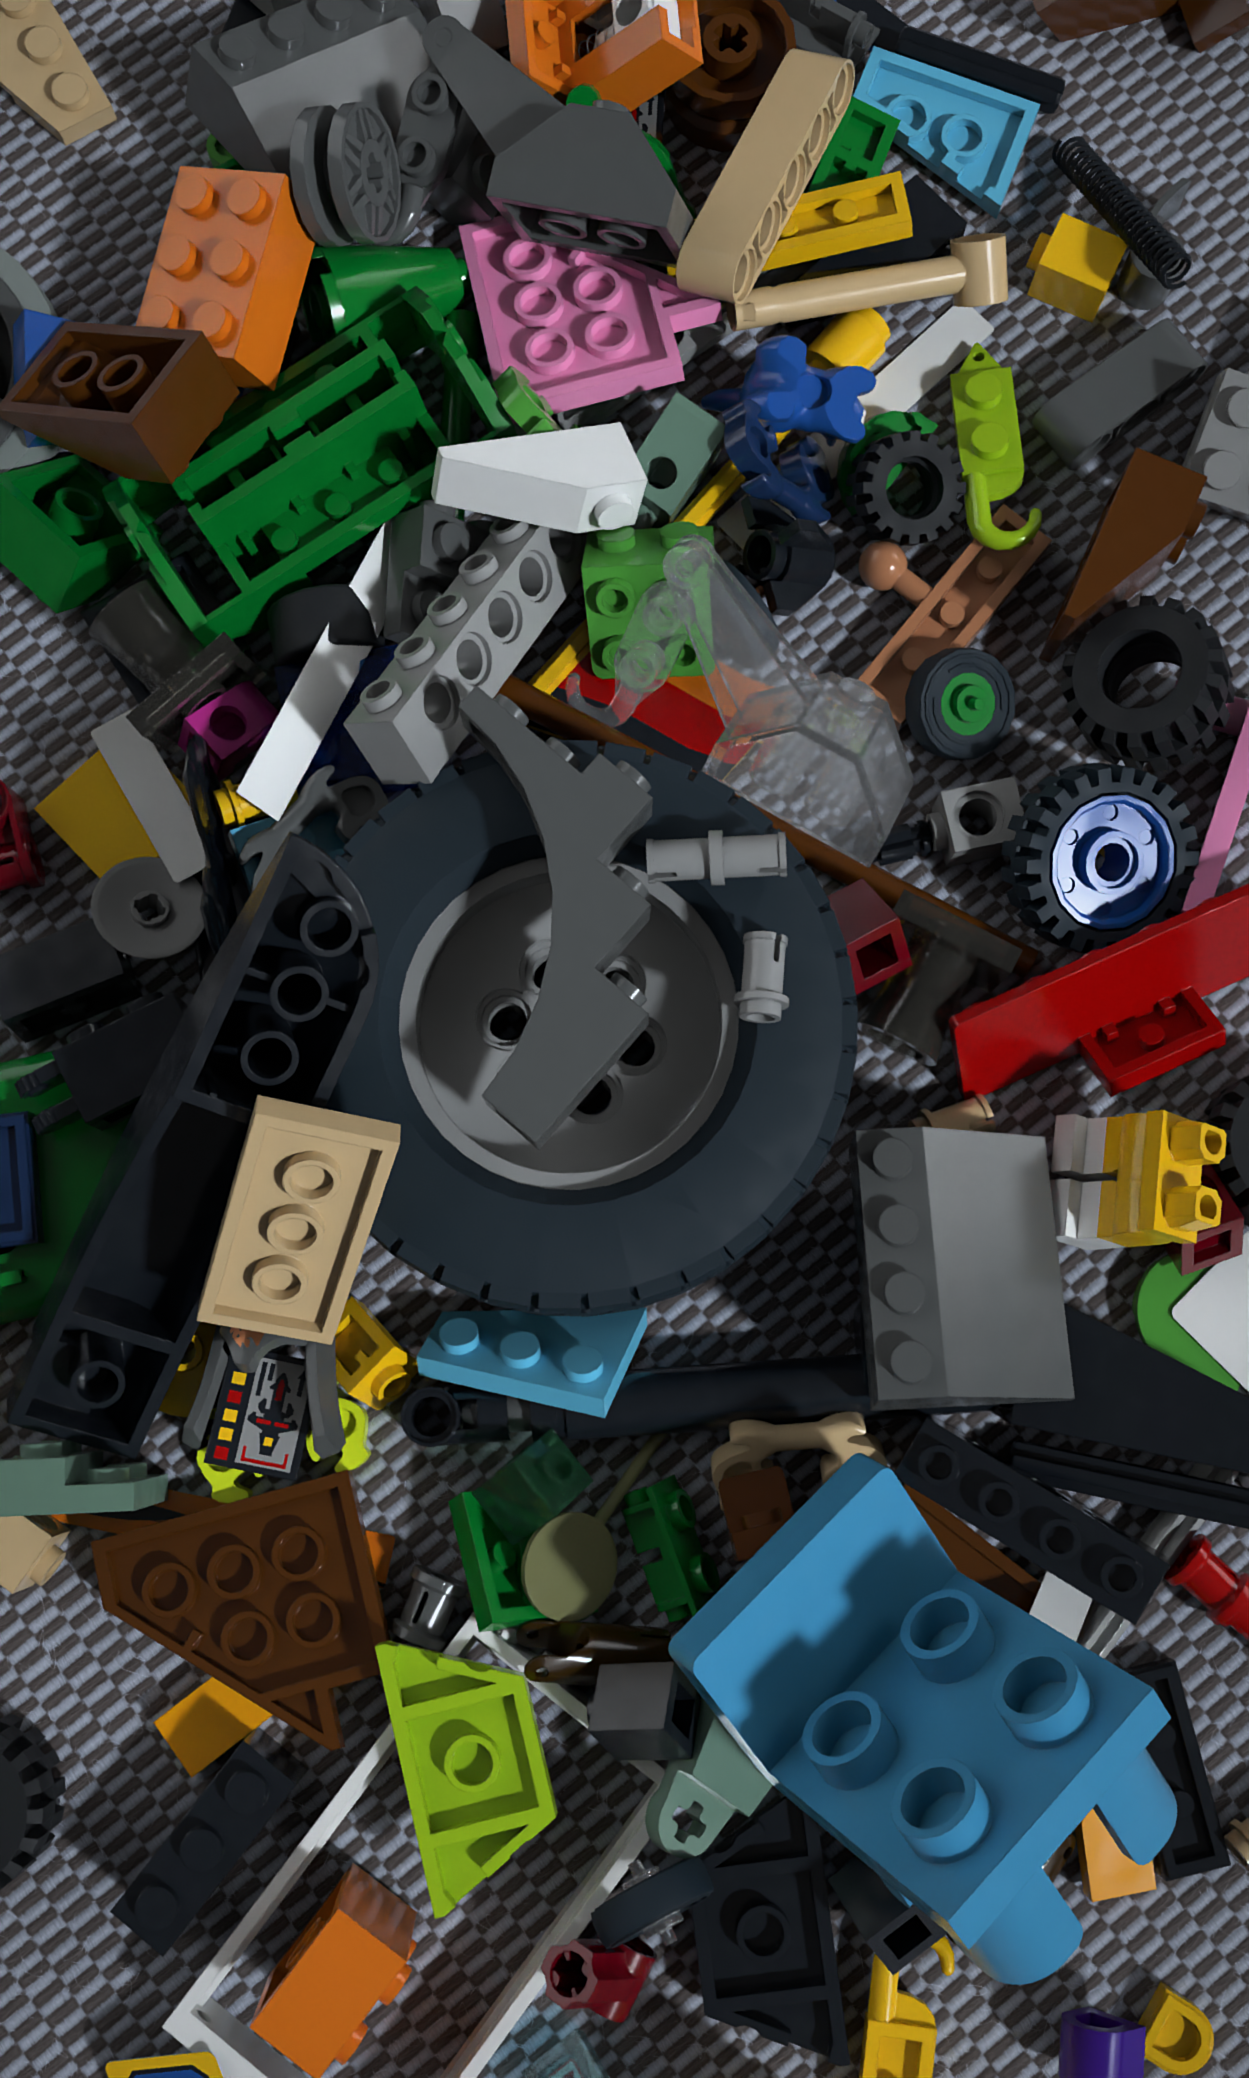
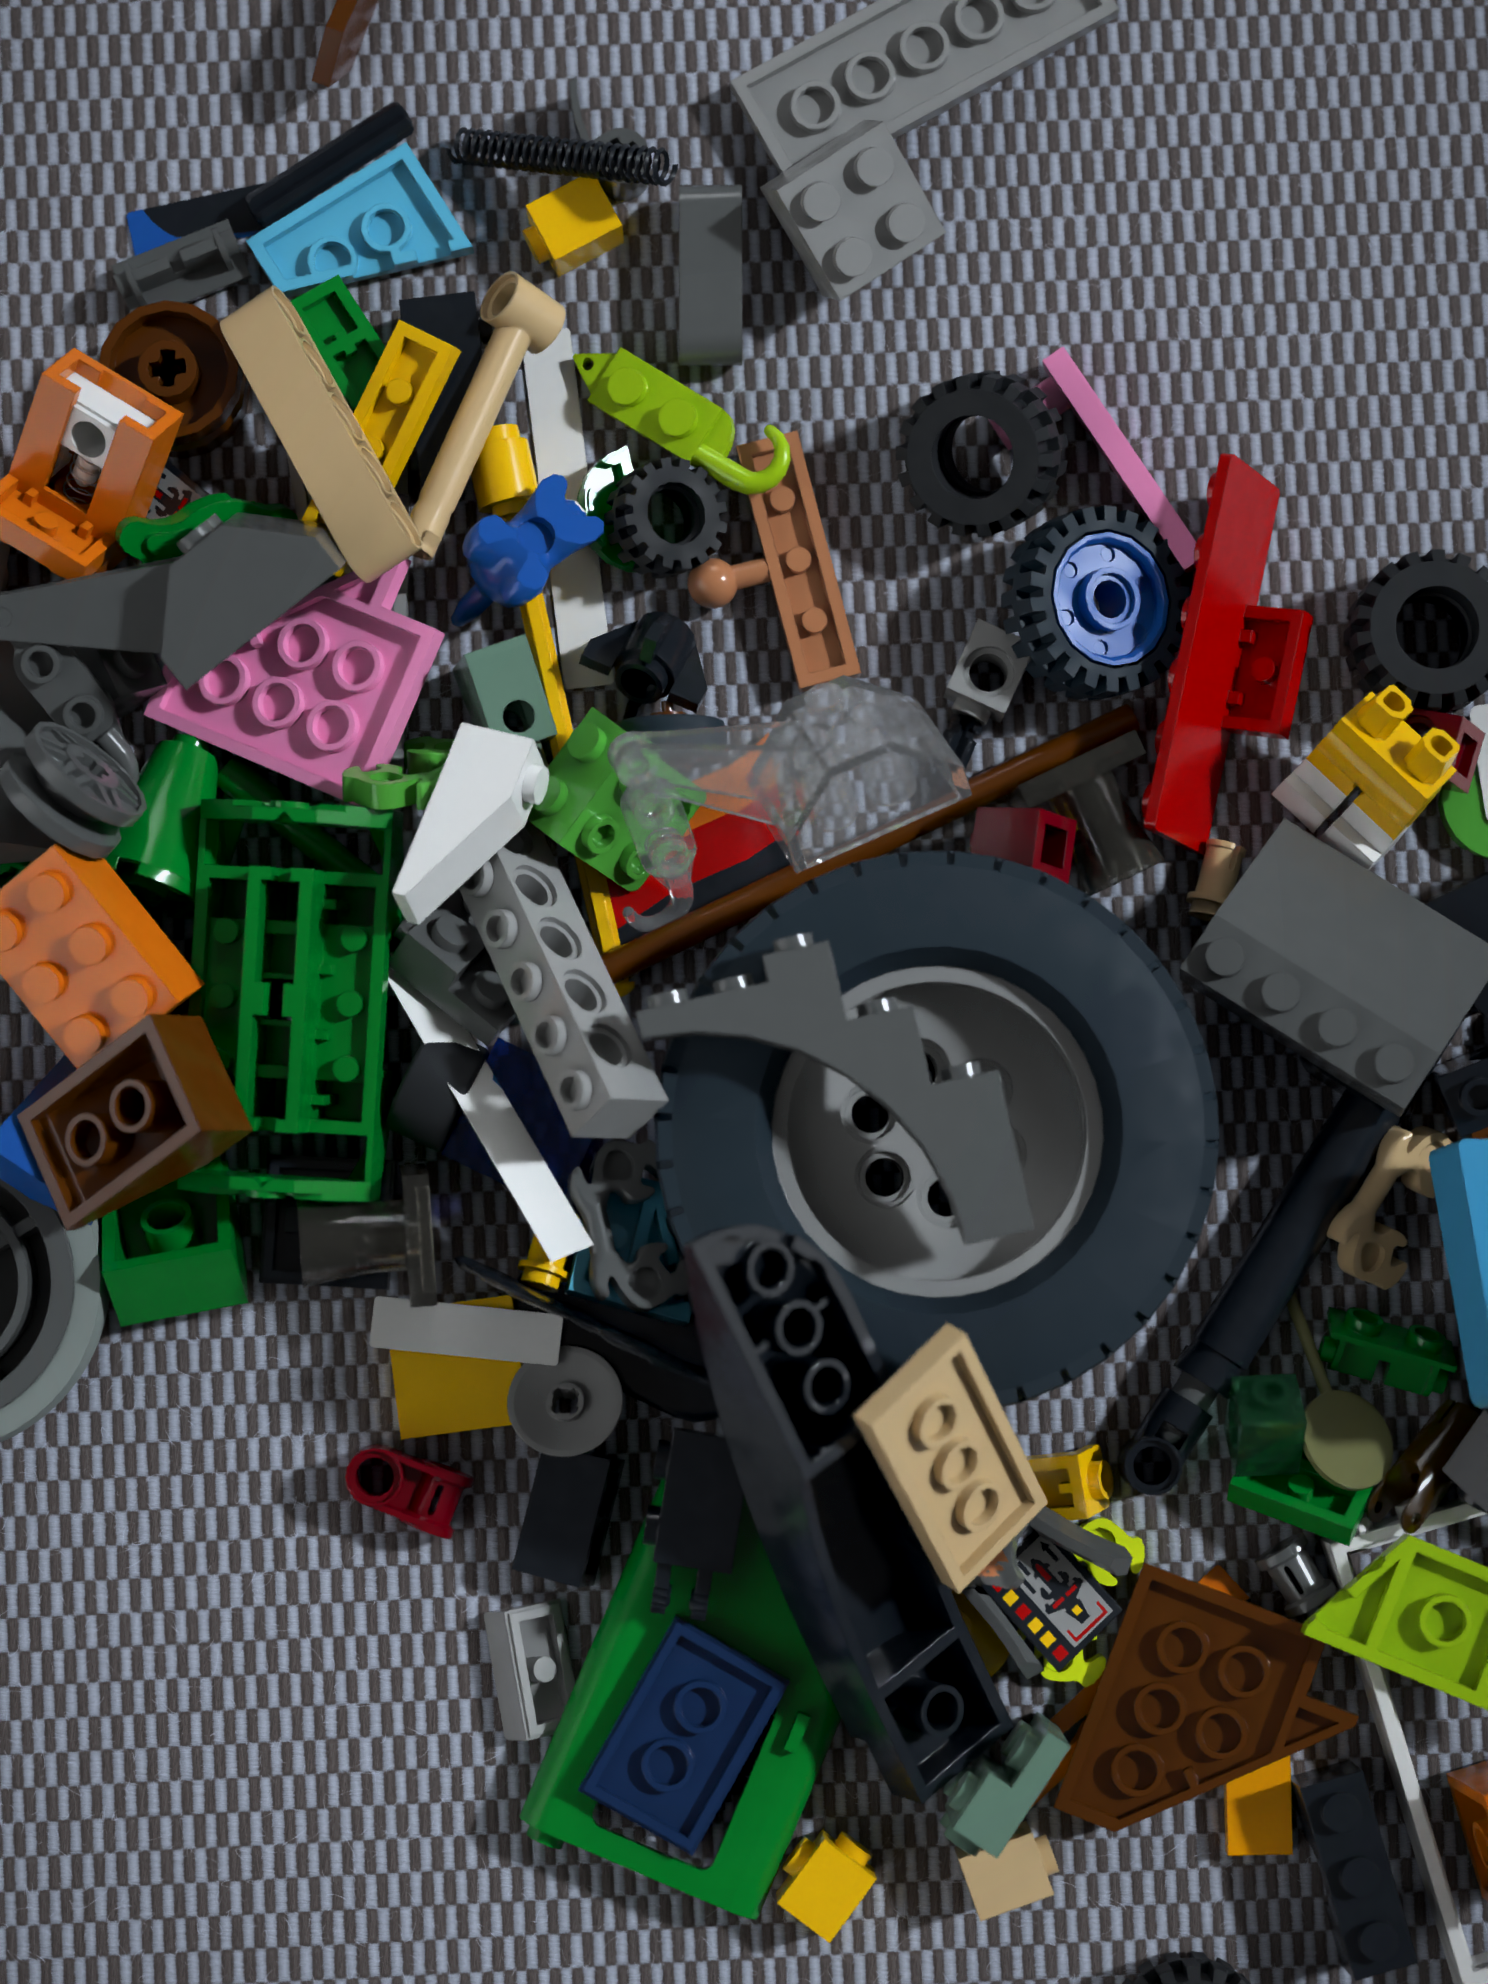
camera: 60 degrees left, 5 degrees up
dark pink leg [178,681,279,782] -> none
medium azure wing [416,1307,647,1418] -> none
light grey pin [646,830,787,886] -> none
reddish brown slope [718,1466,794,1561] -> none
dark blue helmet [722,399,835,524] -> none
light grey pin [733,931,789,1023] -> none
black wheel [905,648,1015,760] -> none
reddish brown slope [1039,447,1208,663] -> none

